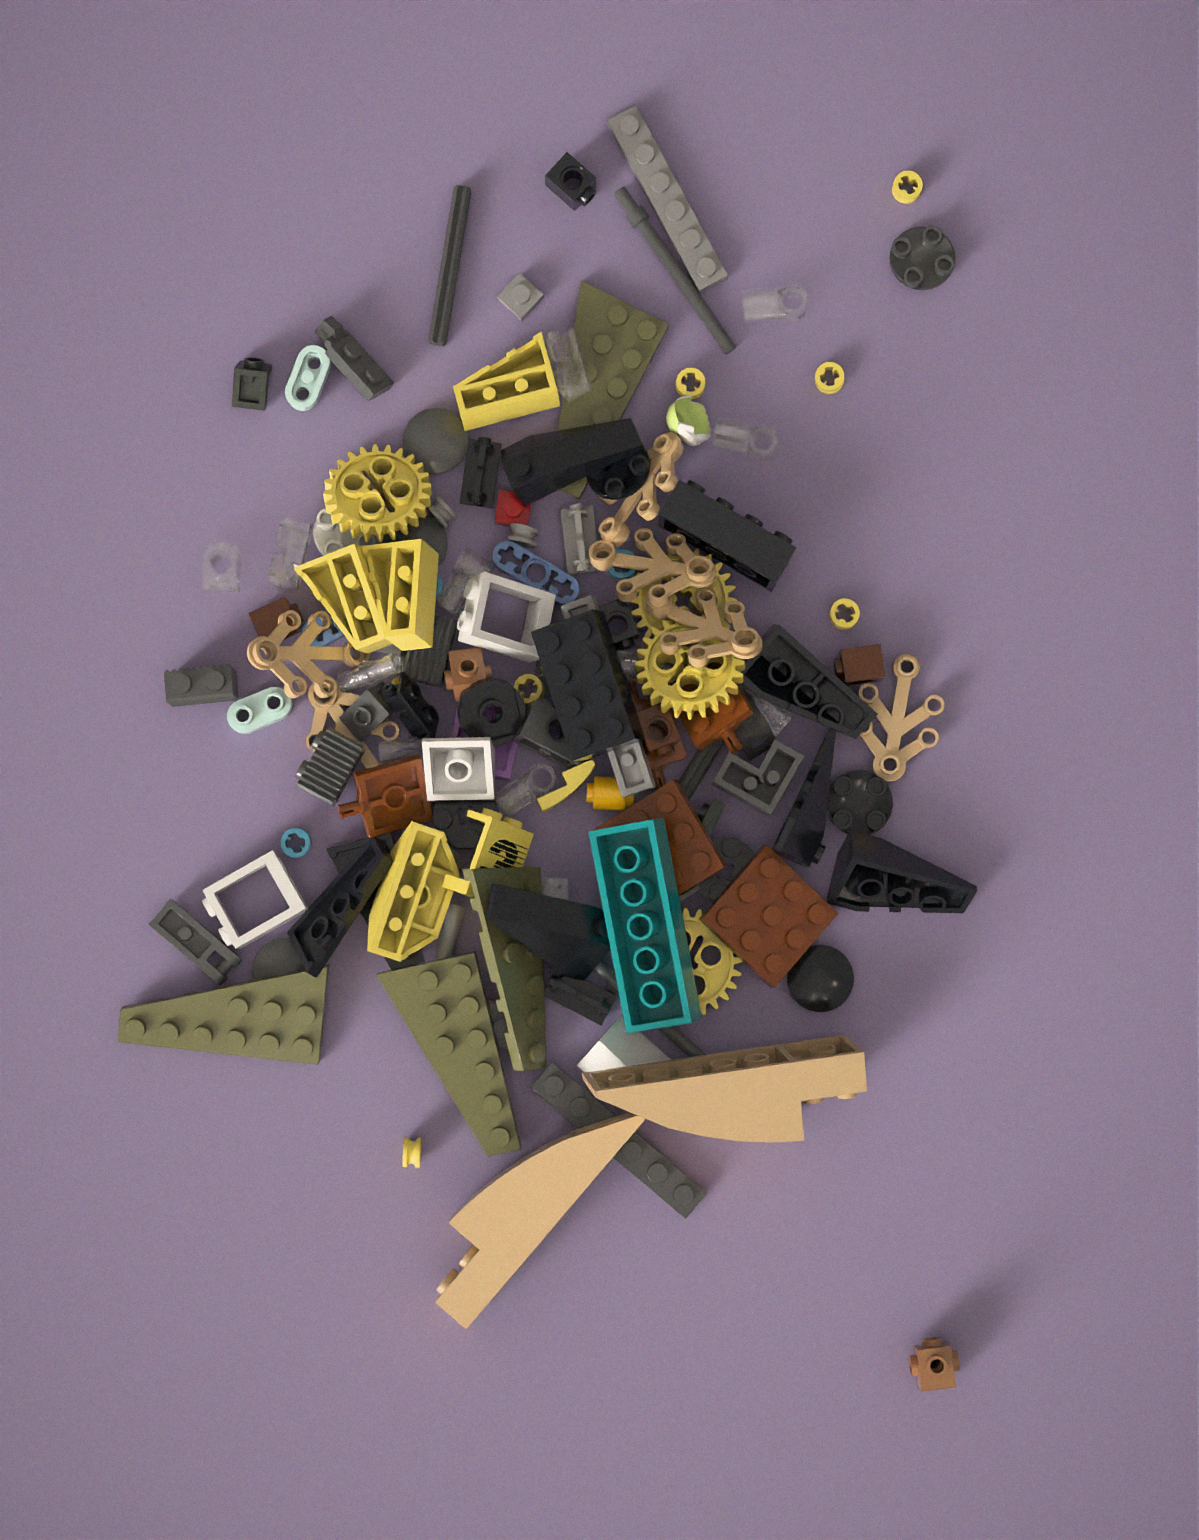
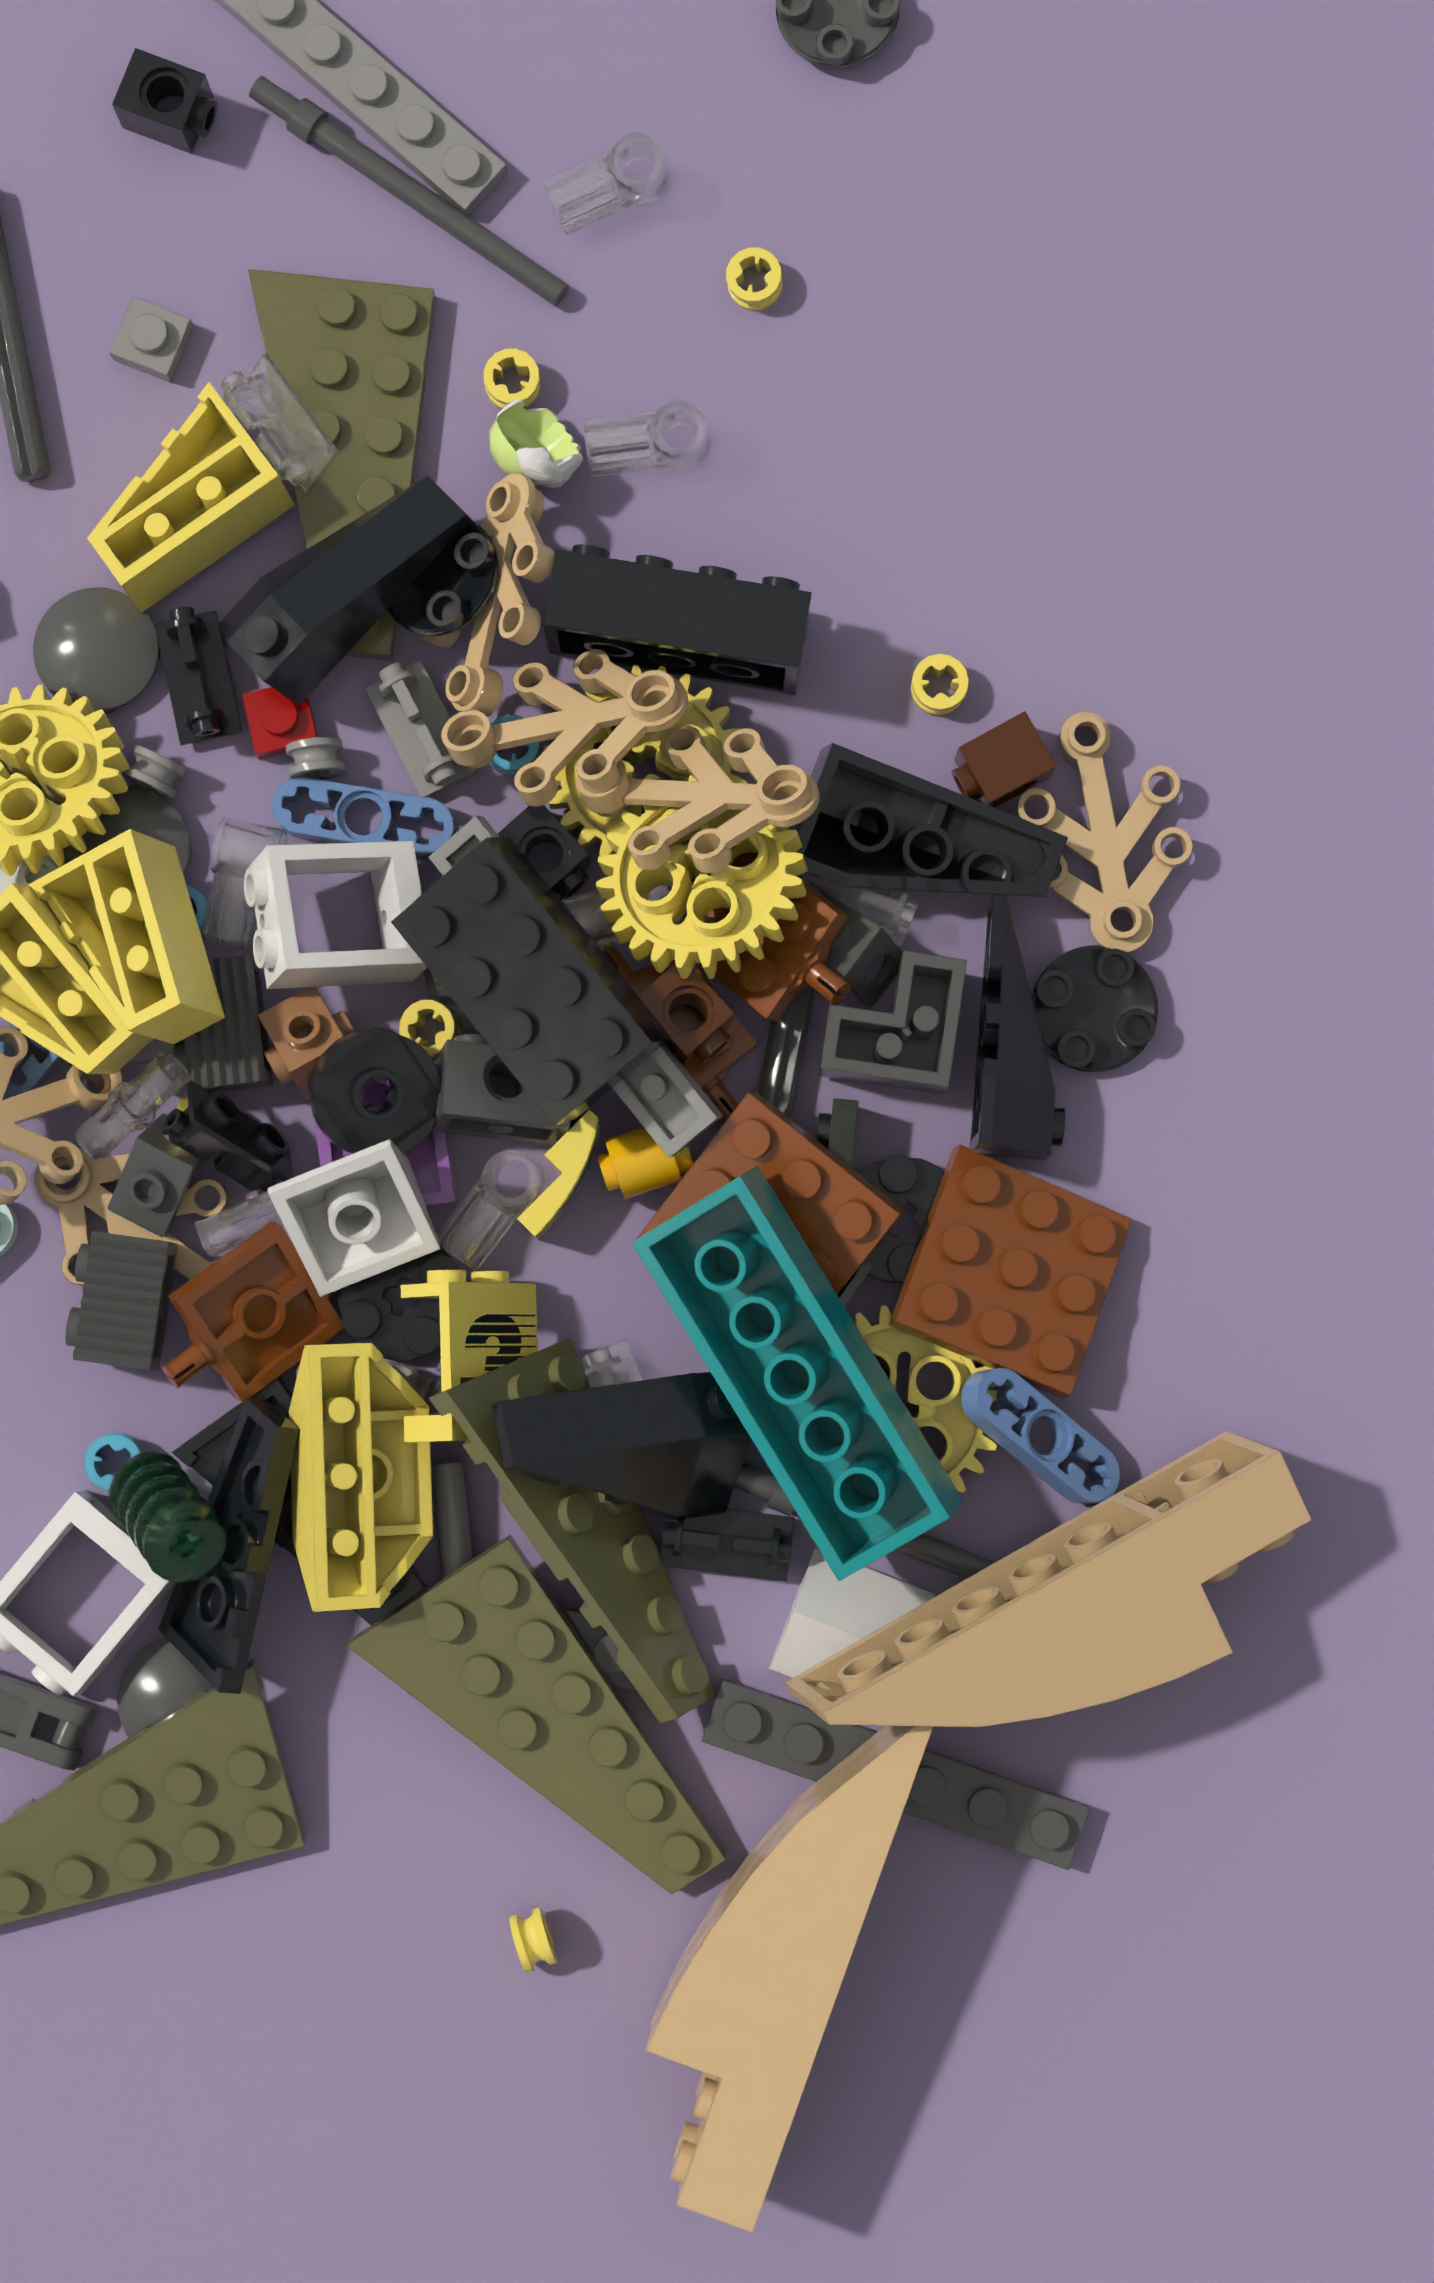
camera: 20 degrees left, 0 degrees up
black dish [787,945,854,1012] -> none
black wedge [827,830,977,913] -> none
none -> clear green piece [109,1450,226,1583]
none -> medium blue beam [961,1368,1120,1503]

